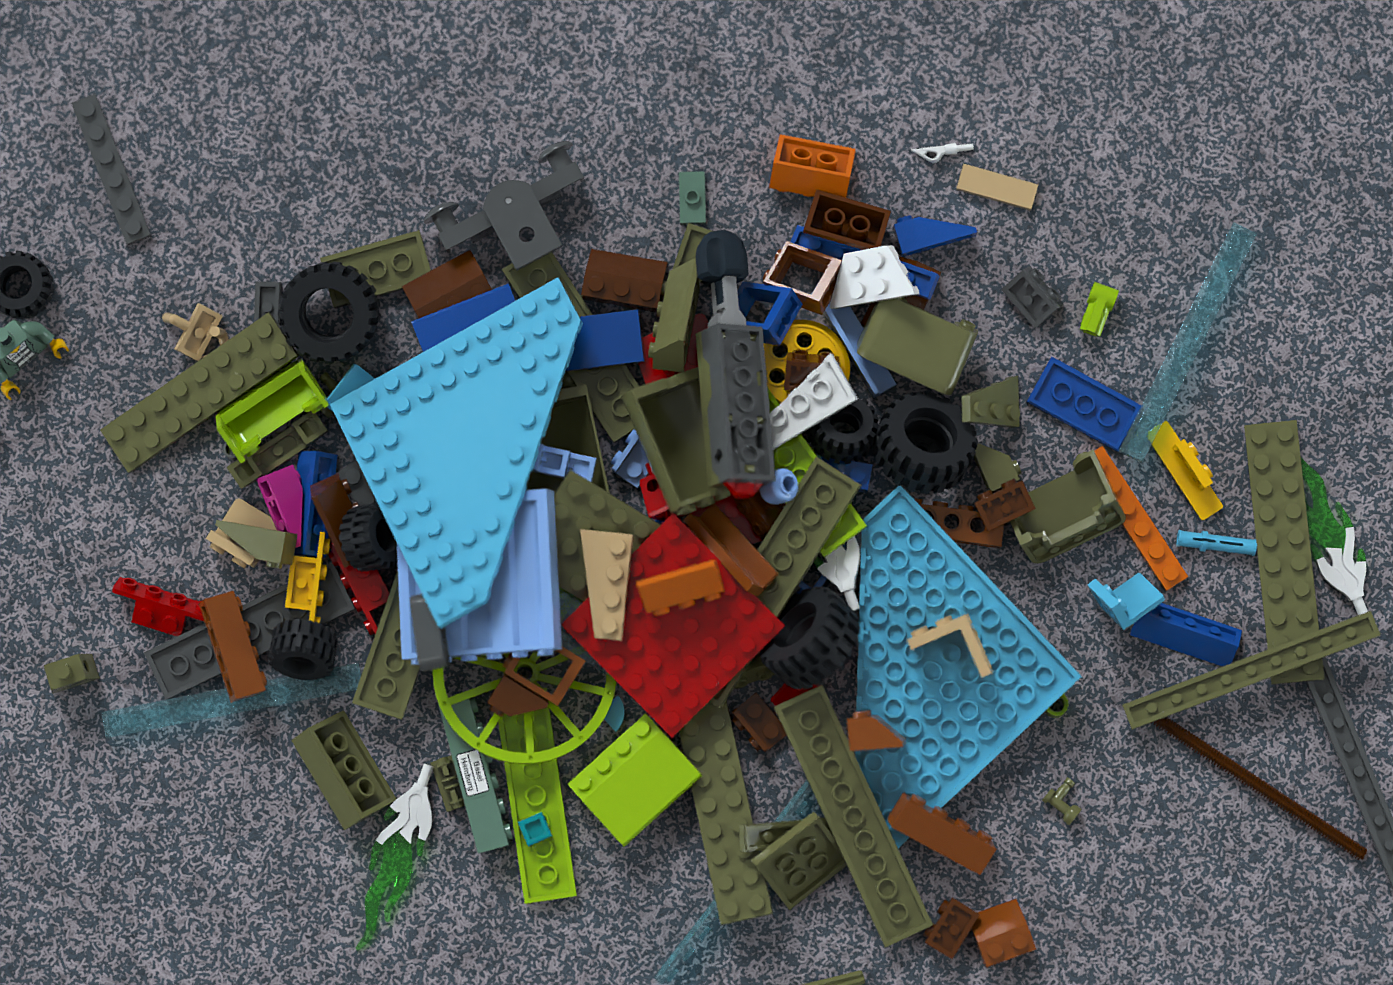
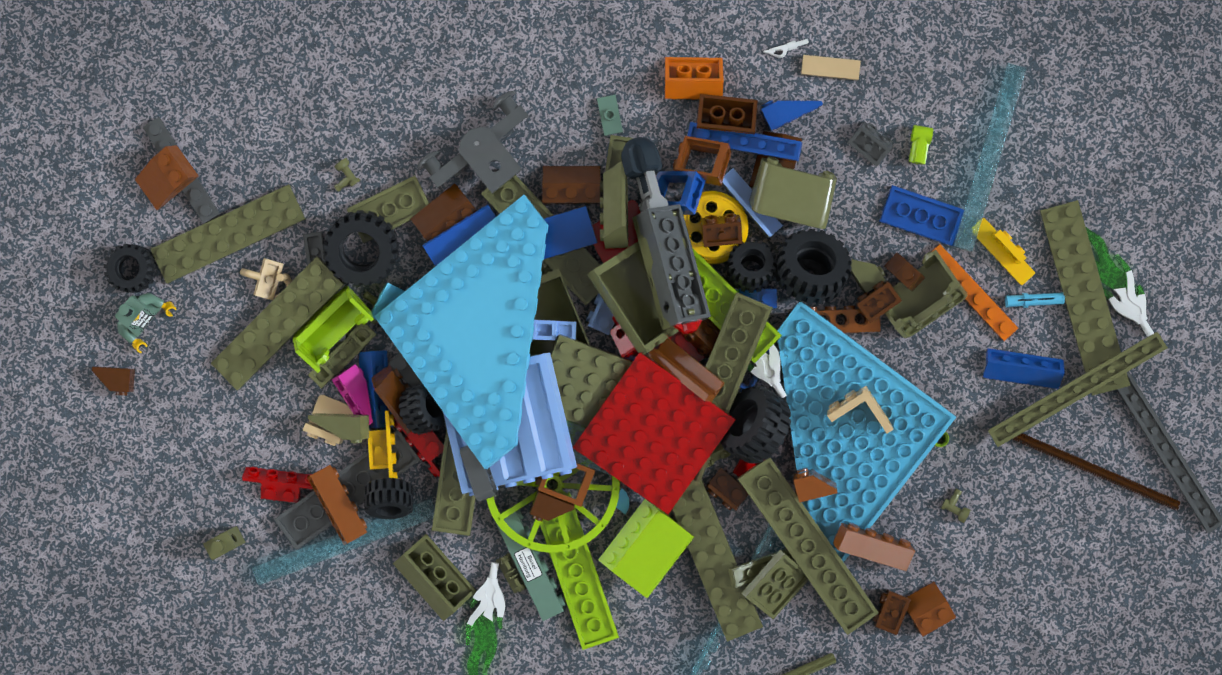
camera: 20 degrees left, 5 degrees up
teal tile [518,812,553,847] -> none
tan wing [580,529,634,641] -> none
orange slope [636,560,725,616] -> none
light blue head [759,468,798,504] -> none
white wing [770,353,858,450] -> none
white wing [830,245,919,309] -> none
olive wing [962,375,1020,428] -> none
medium azure bracket [1087,573,1165,630] -> none
none -> dark orange slope [135,145,199,210]
none -> olive plate [151,184,306,284]
none -> olive piece [334,158,361,192]
none -> reddish brown slope [884,253,925,292]

